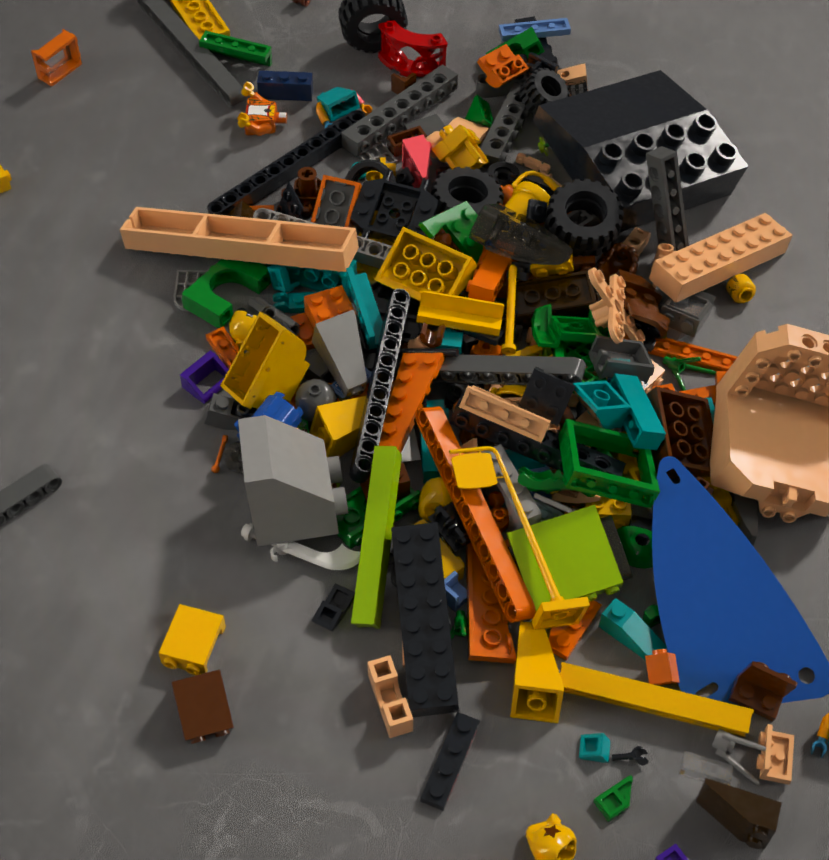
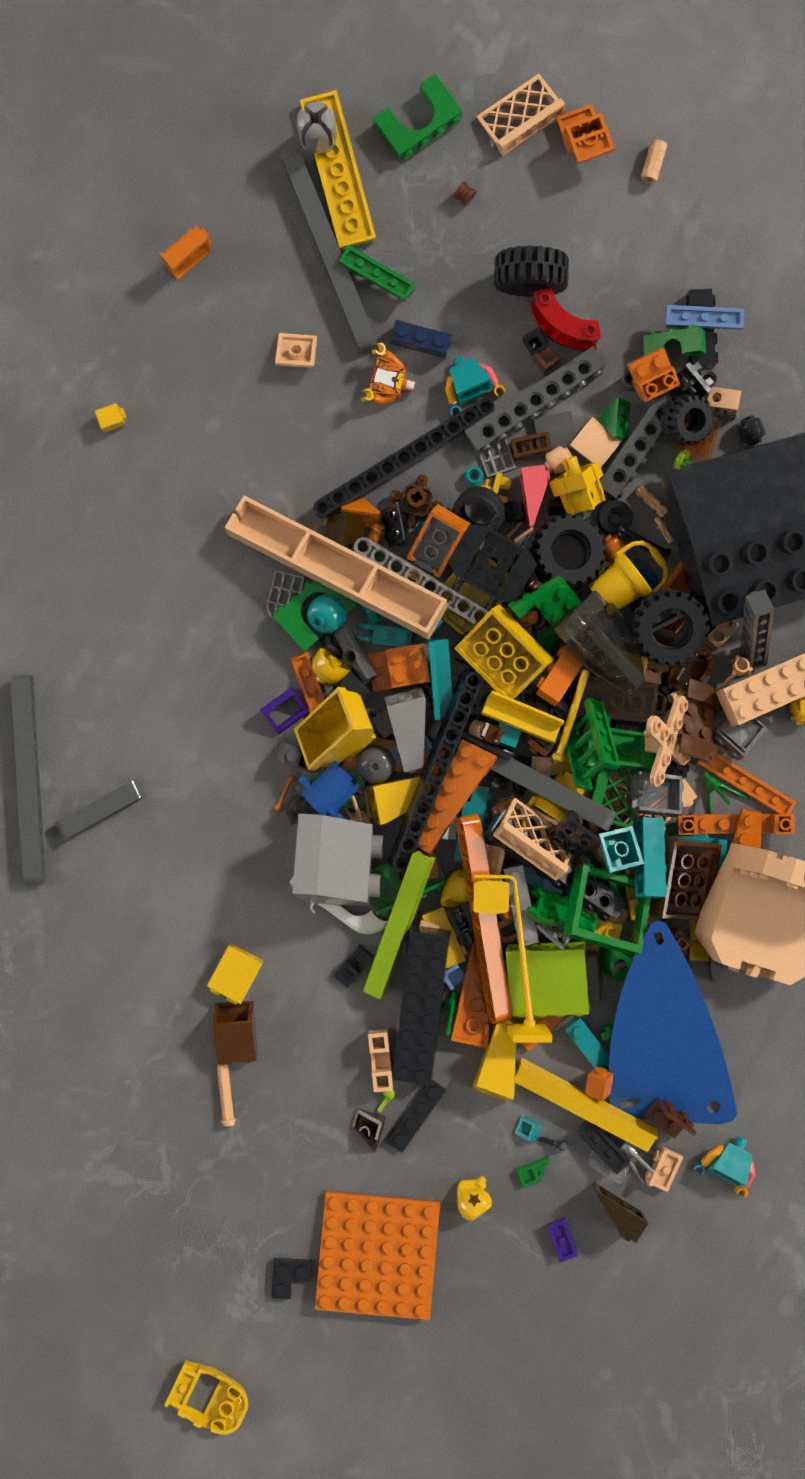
camera: 15 degrees right, 35 degrees up
black bracket [526,199,548,224] -> none
none -> light nougat axle [217,1064,236,1126]
none -> light nougat slope [275,333,317,368]
none -> teal cylinder [307,594,347,634]
none -> dark brown slope [352,1109,385,1152]
none -> lime hand [377,1089,396,1113]
none -> black slope [522,327,549,356]
none -> green fence [561,697,620,791]
none -> black plate [575,1120,631,1175]

